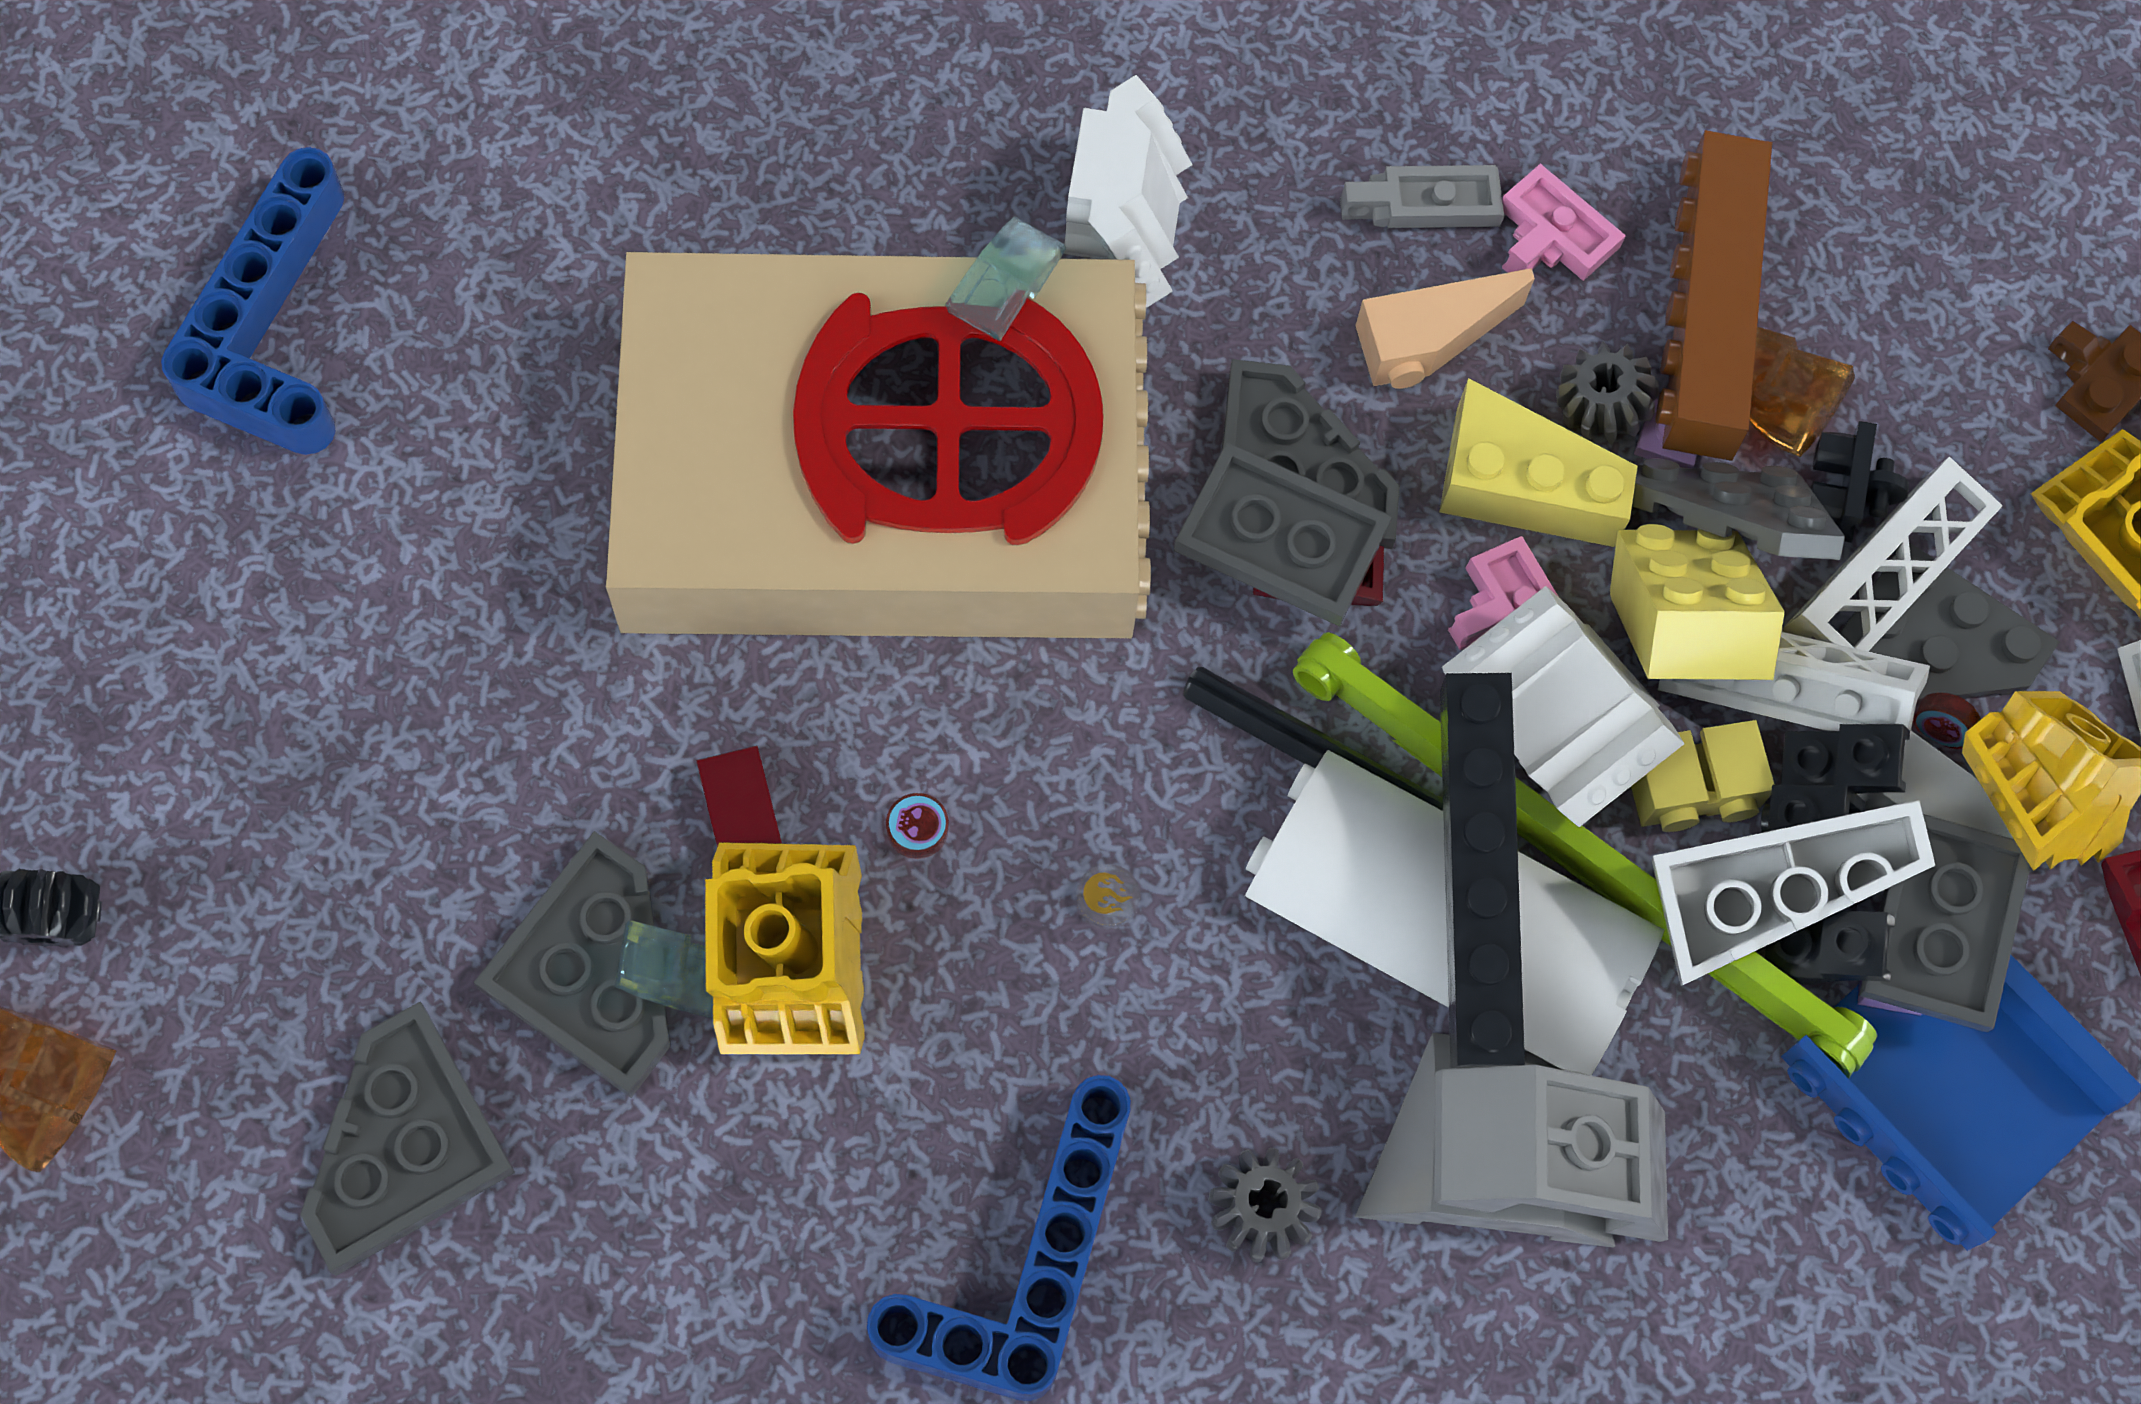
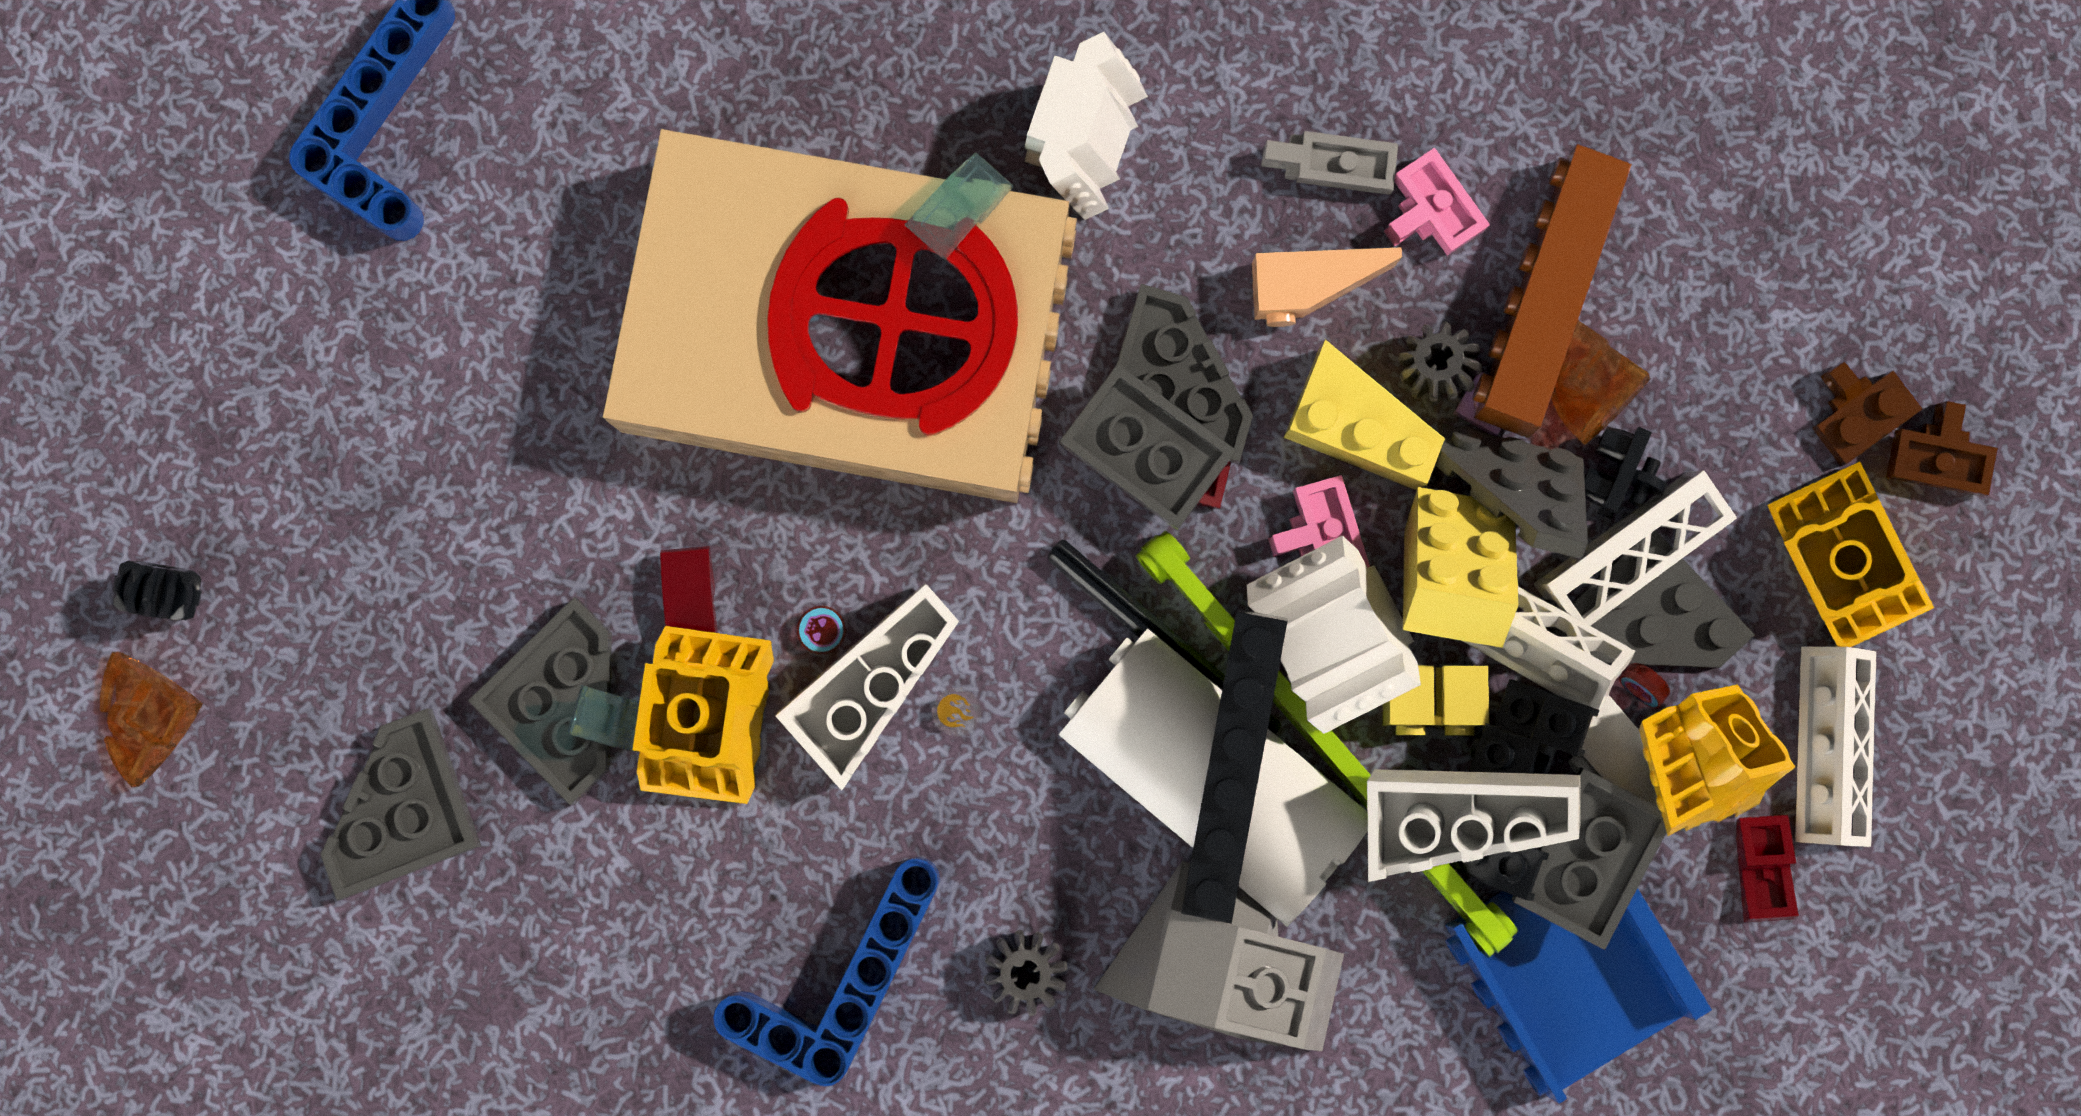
camera: 15 degrees right, 15 degrees up
none -> white wedge [776,583,959,791]

